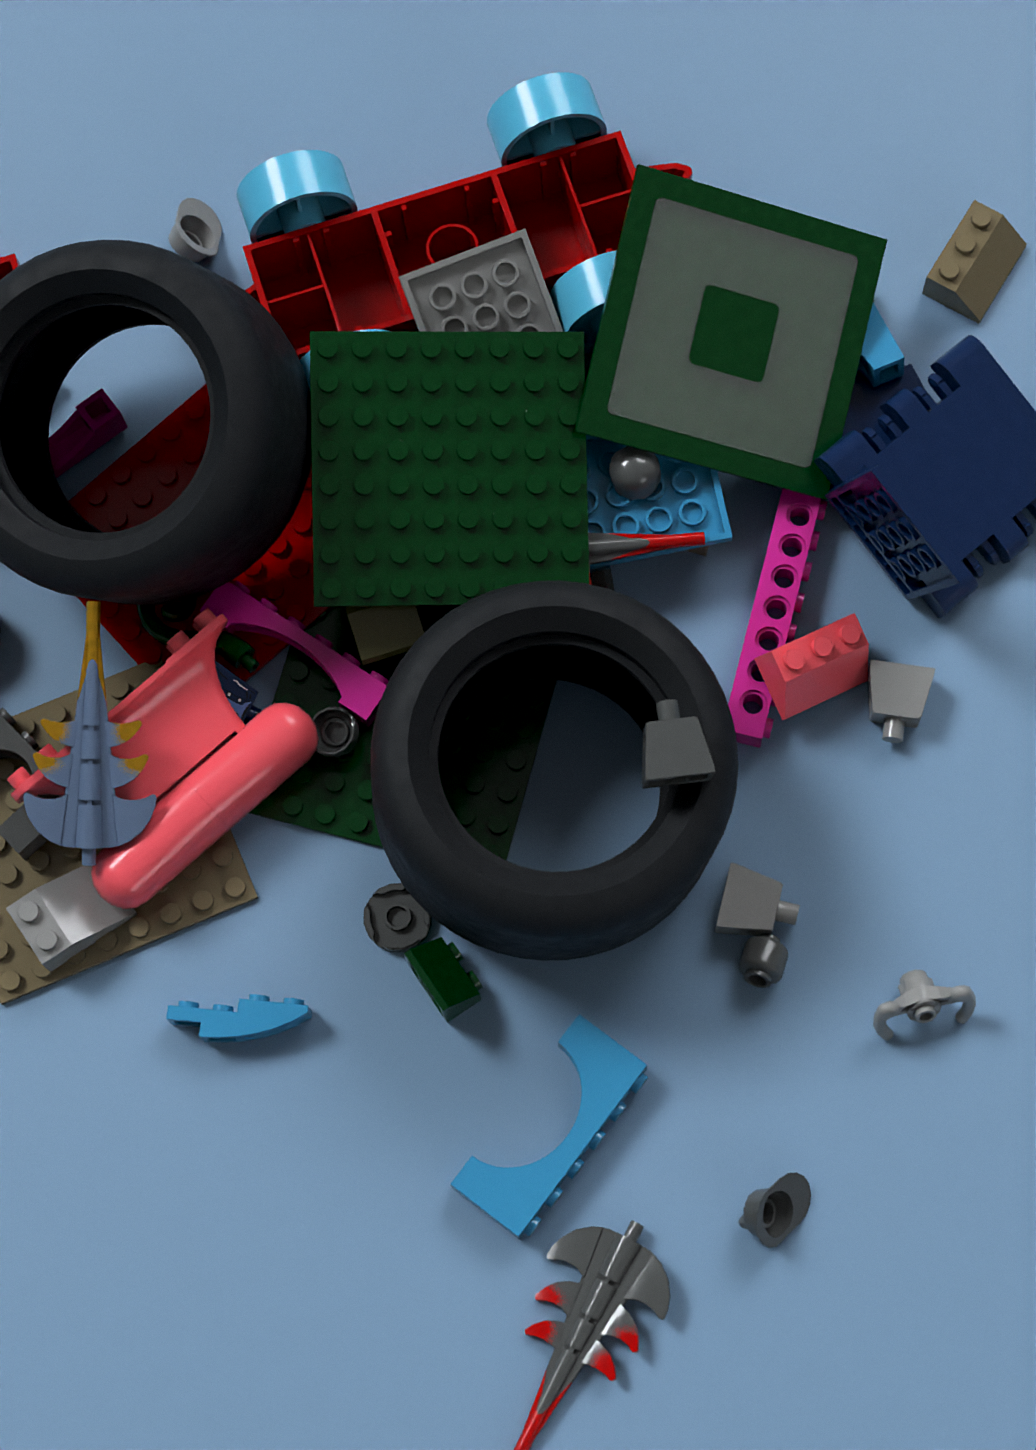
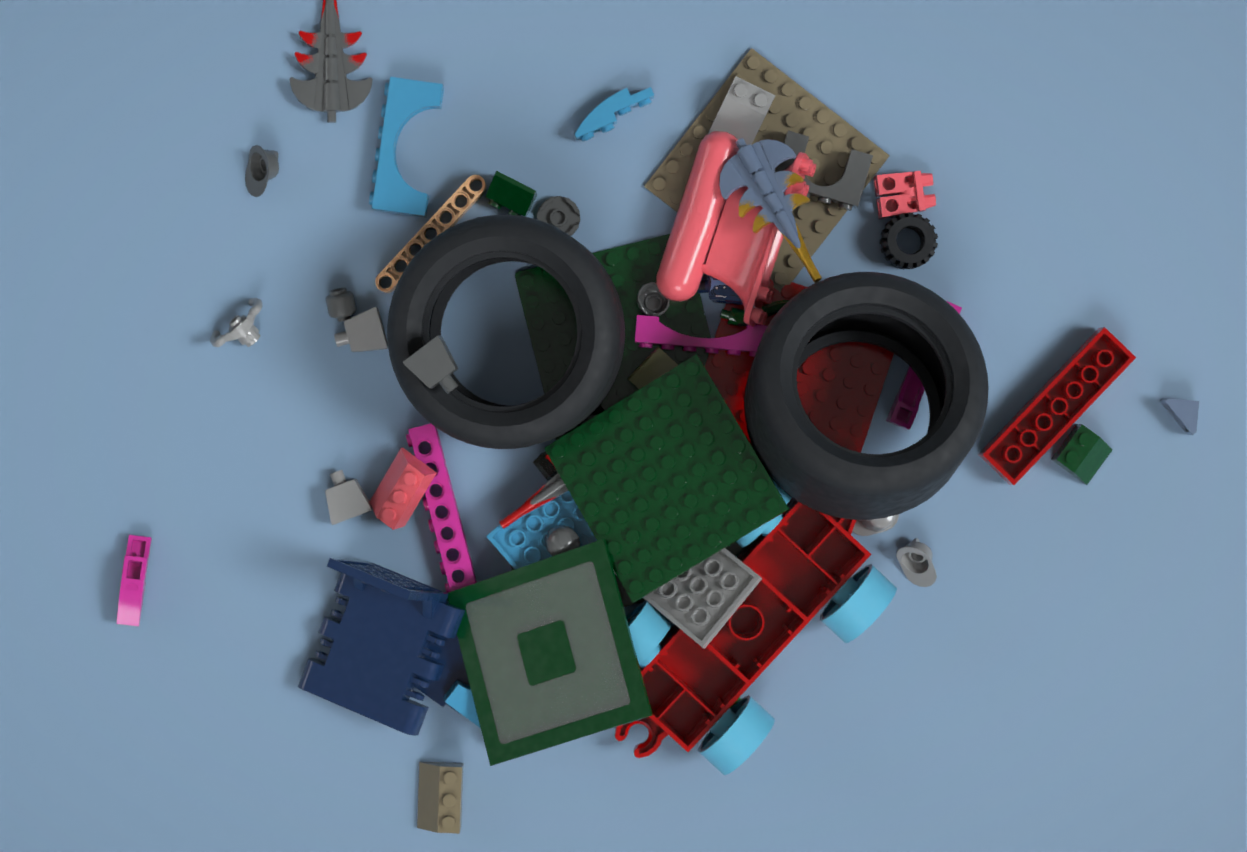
camera: 145 degrees right, 15 degrees up
none -> light nougat beam [375,175,487,293]

